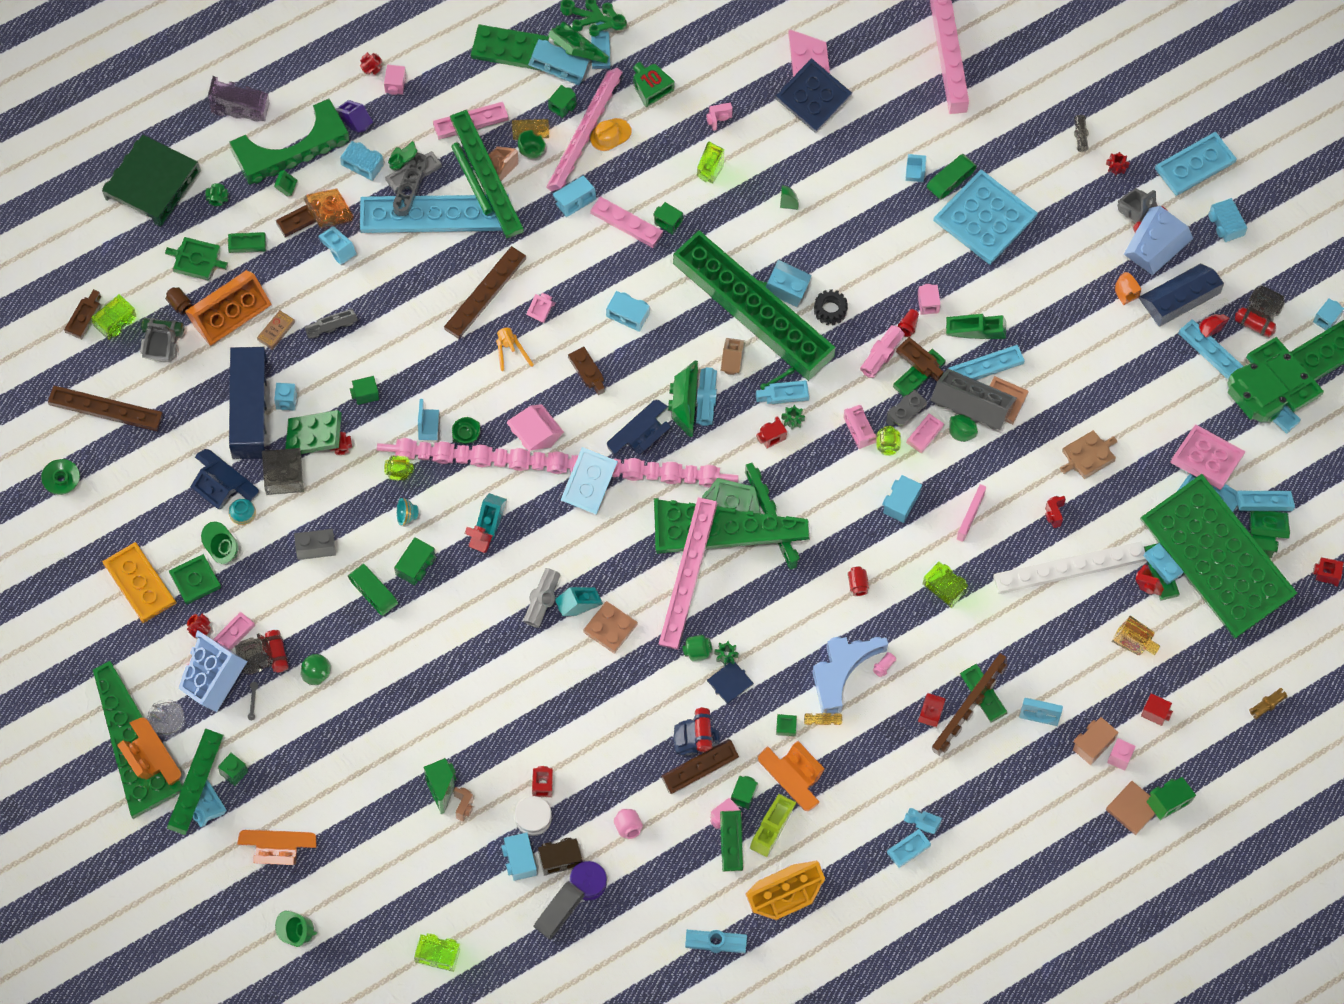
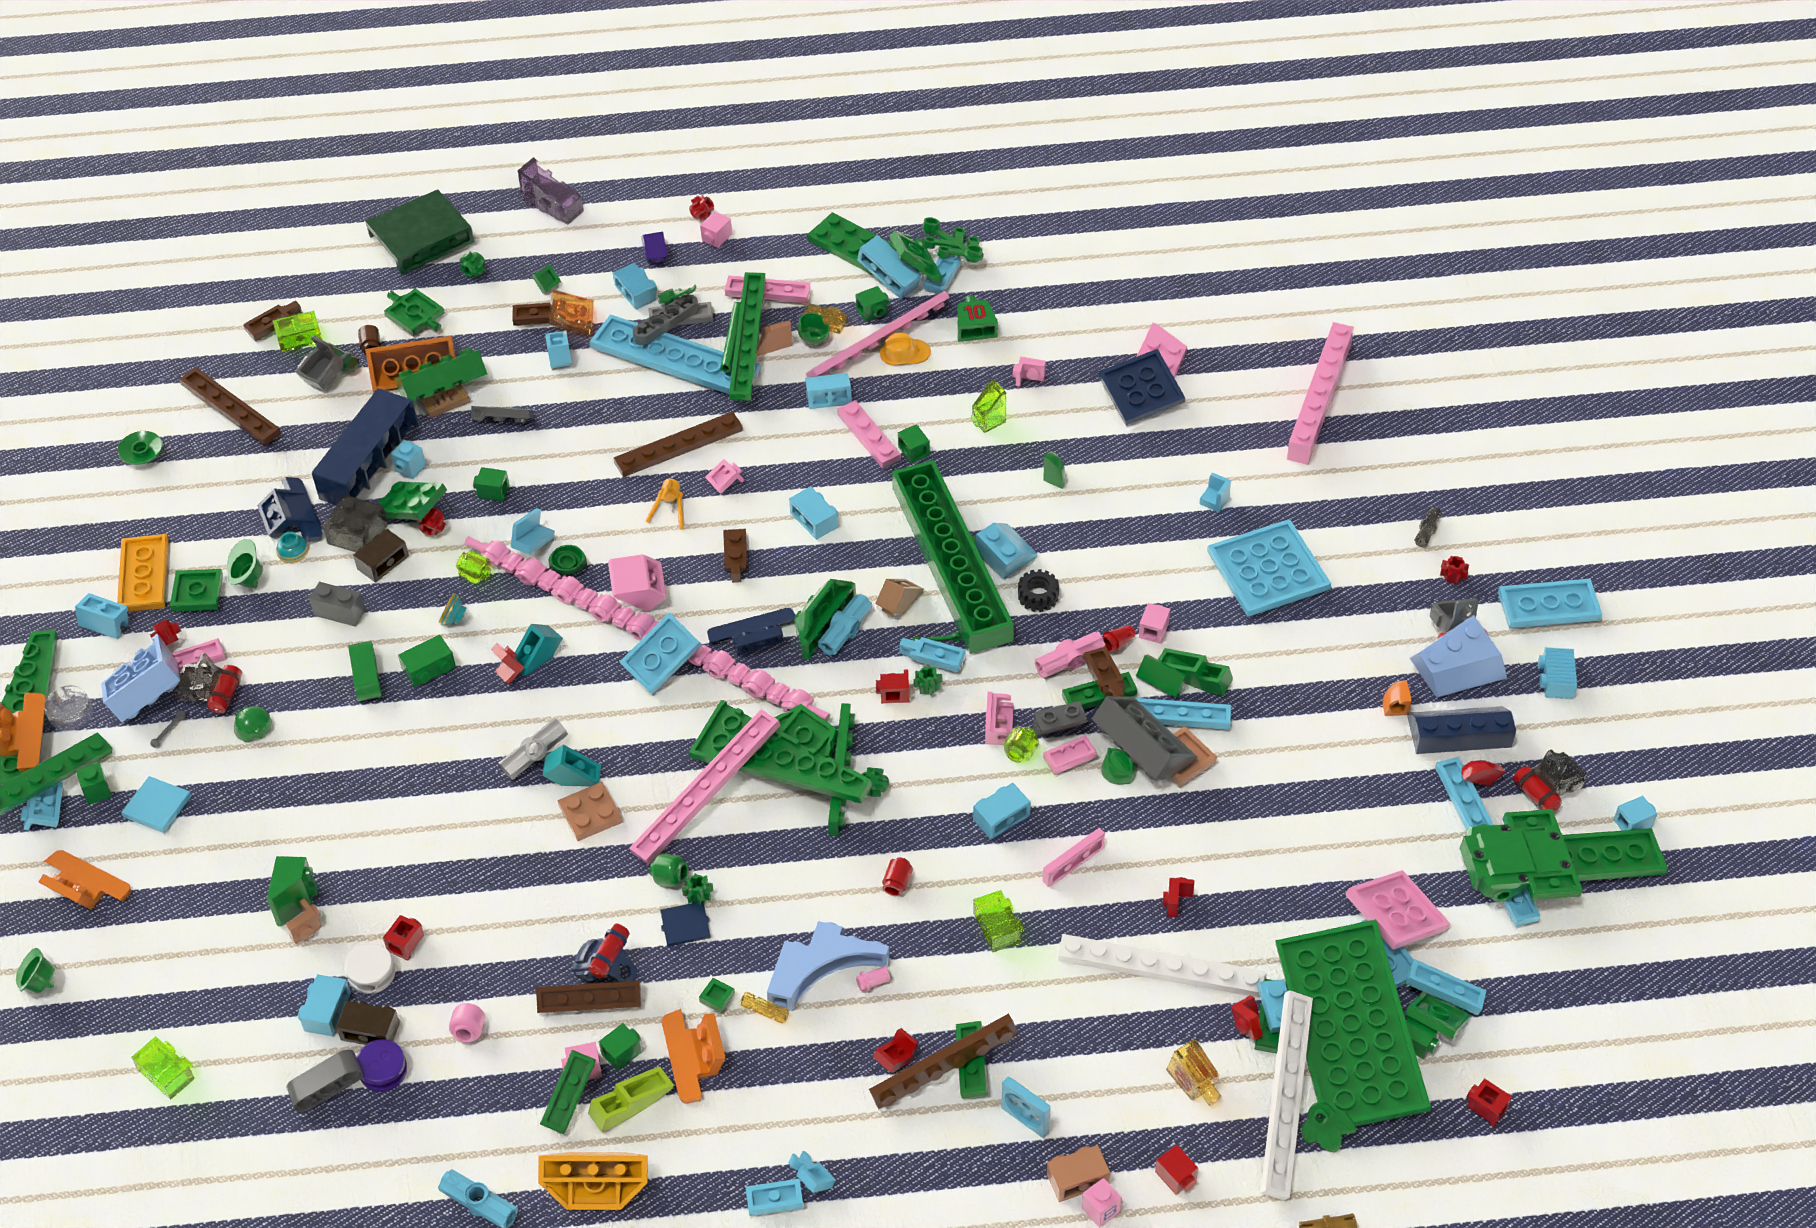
camera: 30 degrees right, 15 degrees down
green plate [228,232,266,253] -> none
green arch [229,98,349,185] -> none
green beam [927,153,977,200] -> none
medium nougat plate [1060,430,1118,479] -> none
none -> medium azure hinge [75,593,128,639]
none -> medium azure tile [121,776,191,833]
none -> dark brown brick [353,529,409,583]
none -> green wedge [394,347,487,403]
none -> green gear [862,767,889,797]
none -> green tile [1136,654,1188,697]
none -> white plate [1260,990,1313,1201]
none -> green plate [1302,1102,1356,1153]

